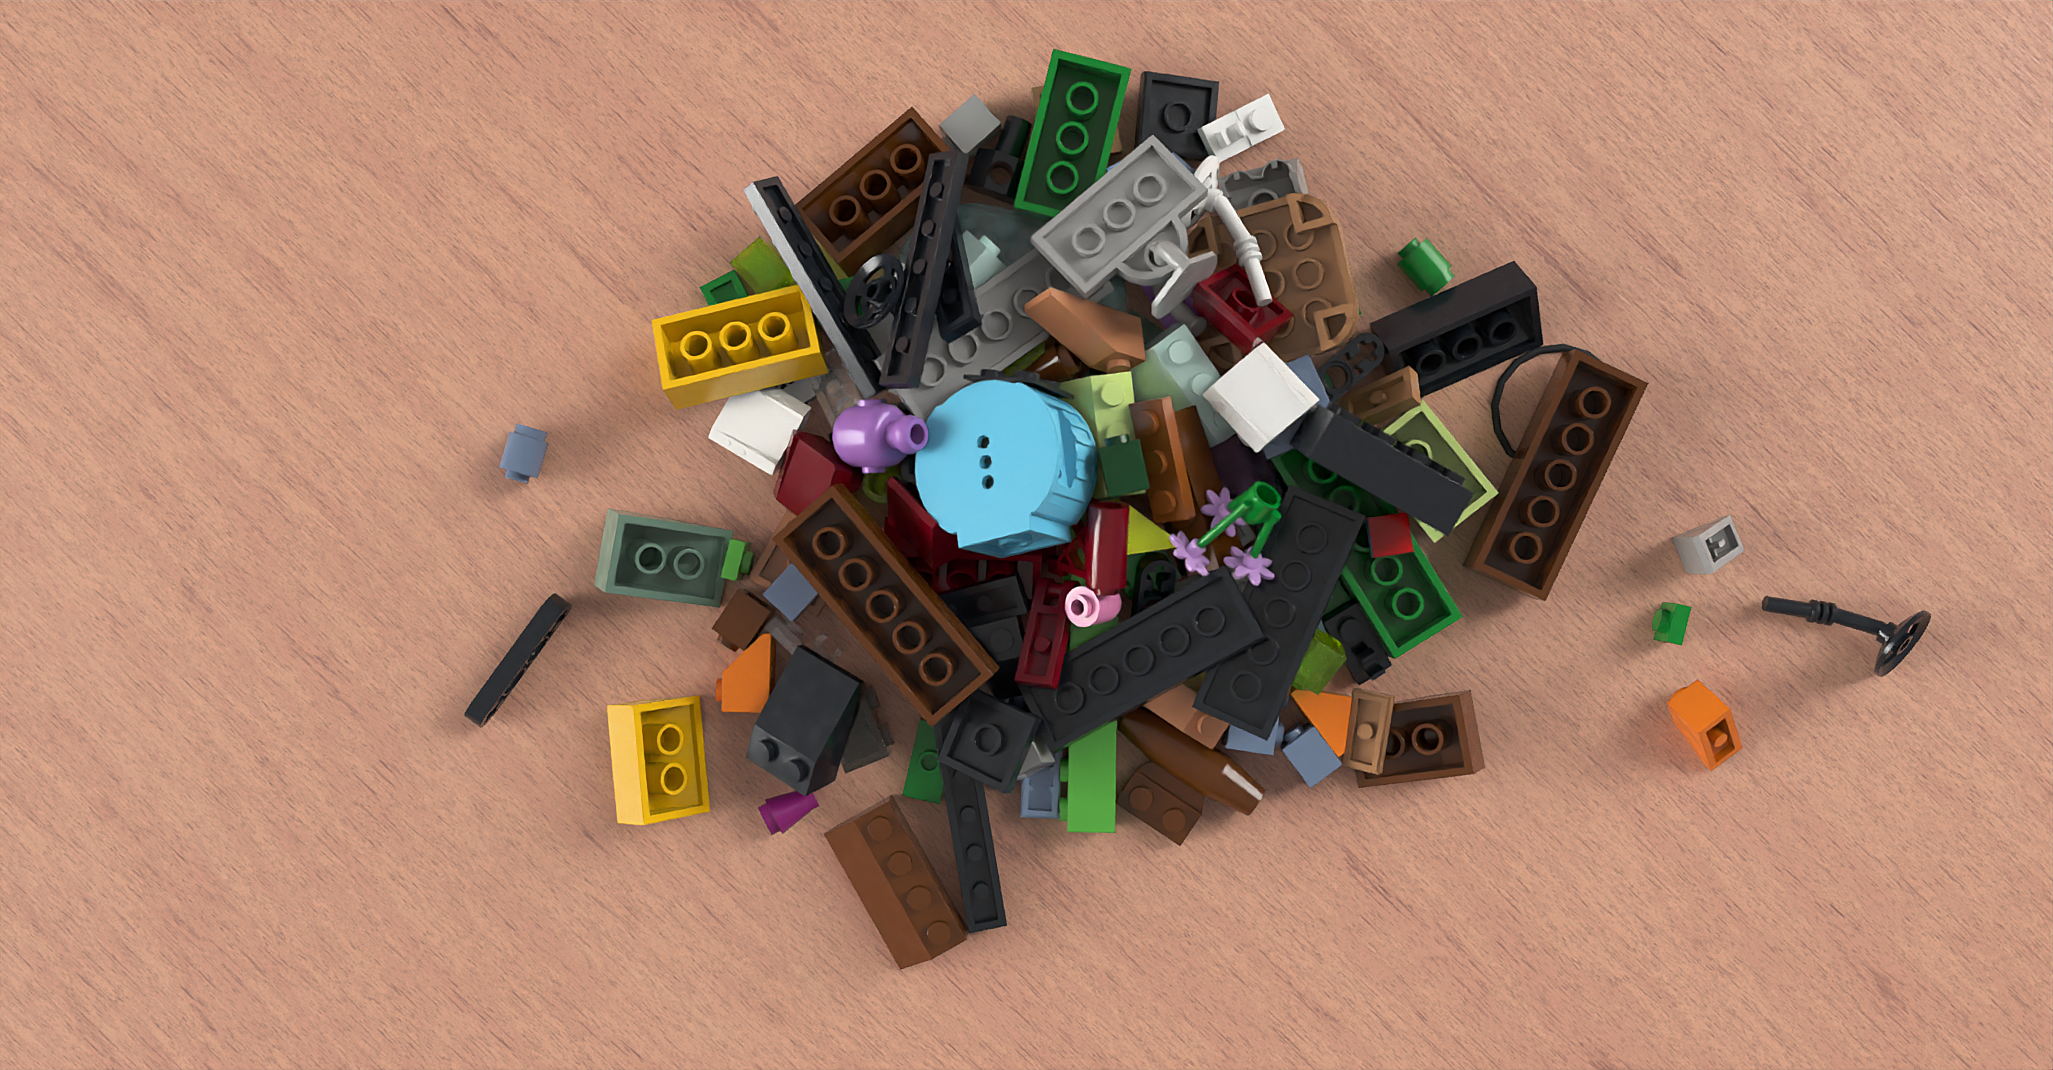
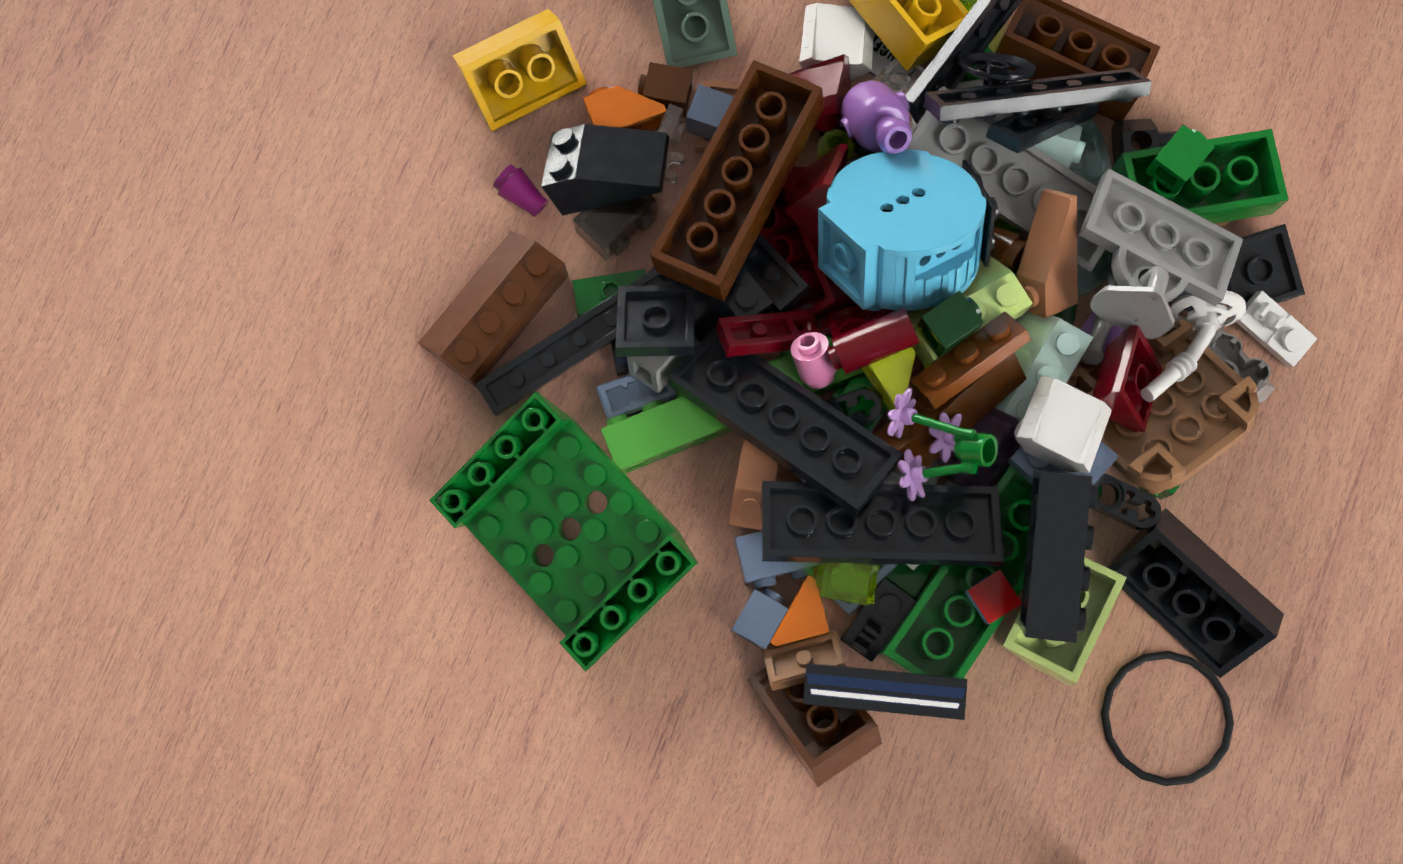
camera: 70 degrees right, 10 degrees down
bright green plate [721,539,755,581] -> none
light grey brick [939,94,1001,161] -> none
reddish brown plate [1116,706,1265,846] -> none
medium nougat plate [1341,366,1421,428] -> none
green brick [1397,237,1455,297] -> none
reddish brown brick [1462,349,1648,601] -> none
none -> green slope [429,392,698,672]
none -> tile [803,663,968,720]
none -> green brick [1145,124,1214,194]

